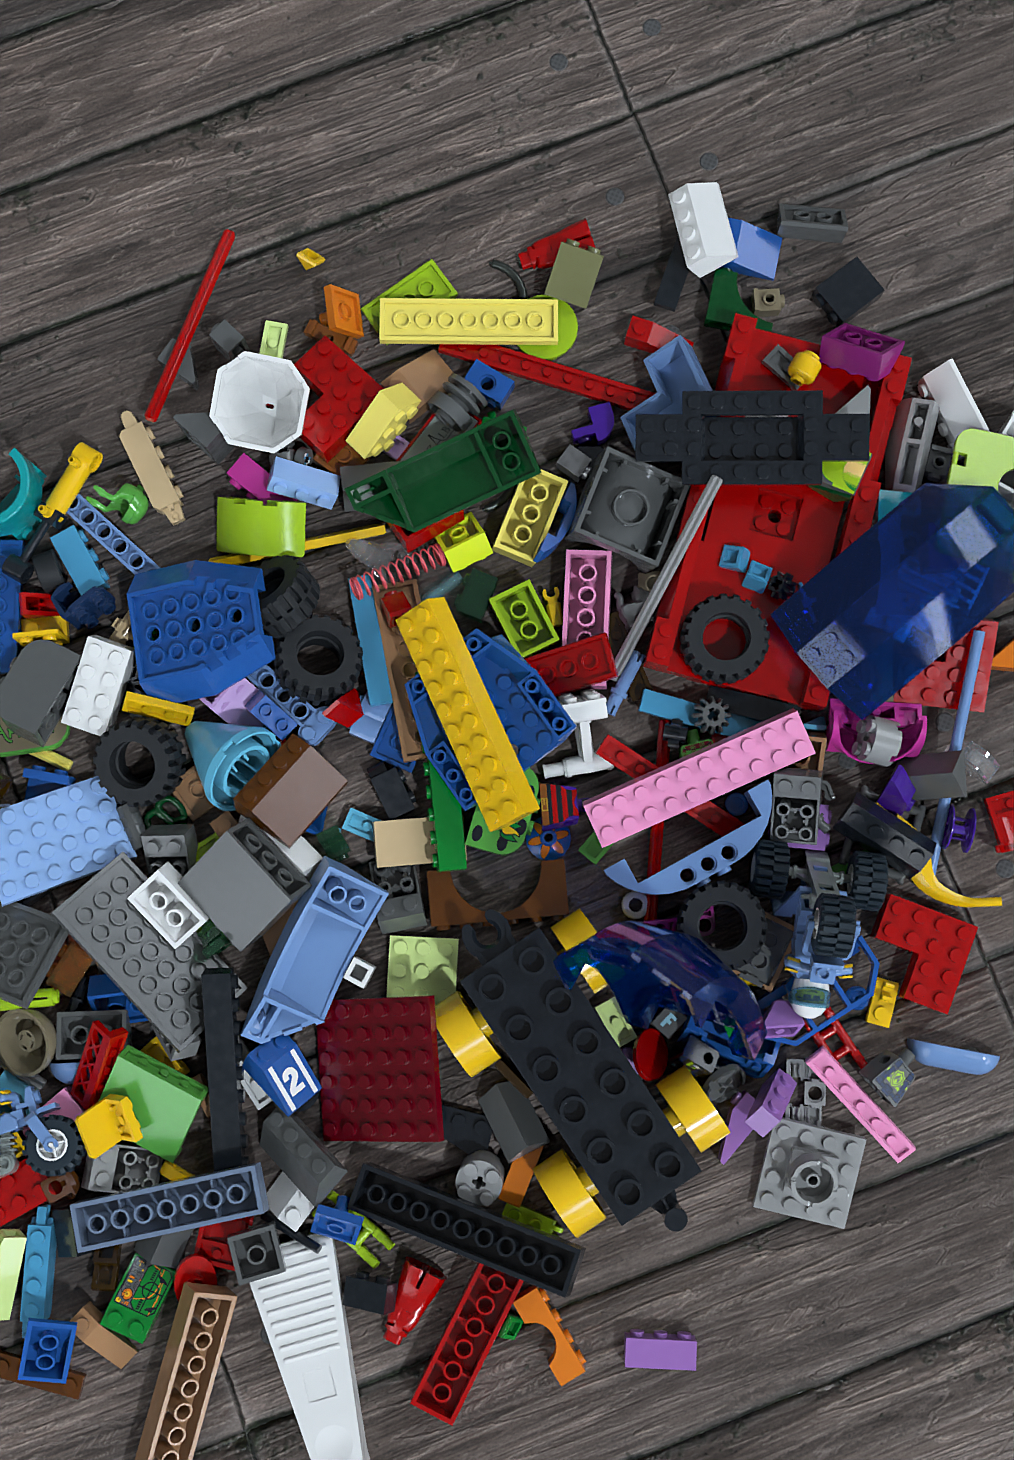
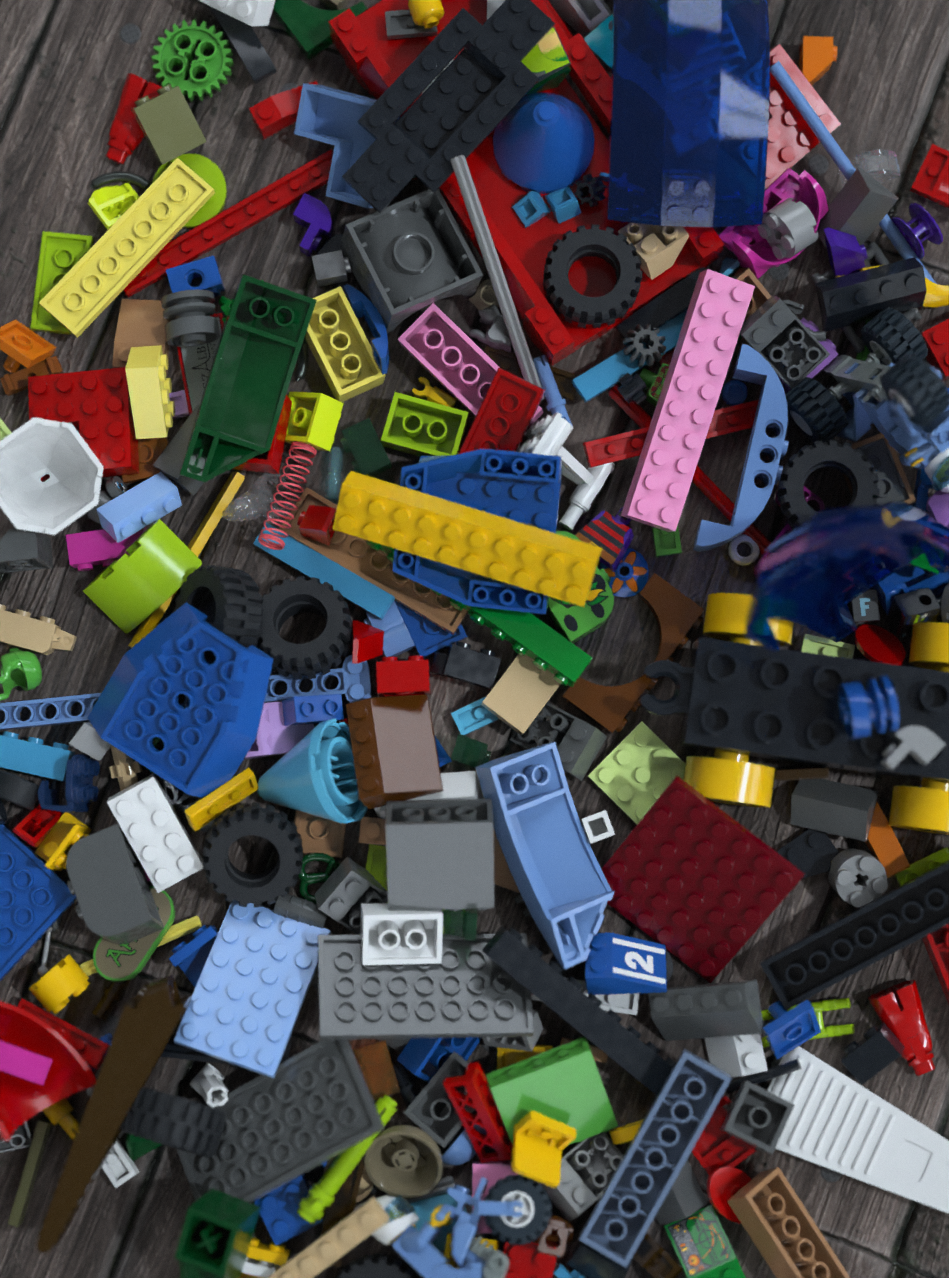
camera: 50 degrees left, 0 degrees up
none -> light grey slope [69,722,112,761]
none -> neon yellow slope [88,183,139,229]
none -> bright green gear [152,19,234,102]
none -> red brick [376,655,431,697]
none -> blue cone [493,93,594,194]
none -> tan slope [618,203,689,280]
none -> blue wheel [838,675,899,739]
none -> light grey brick [880,726,946,770]

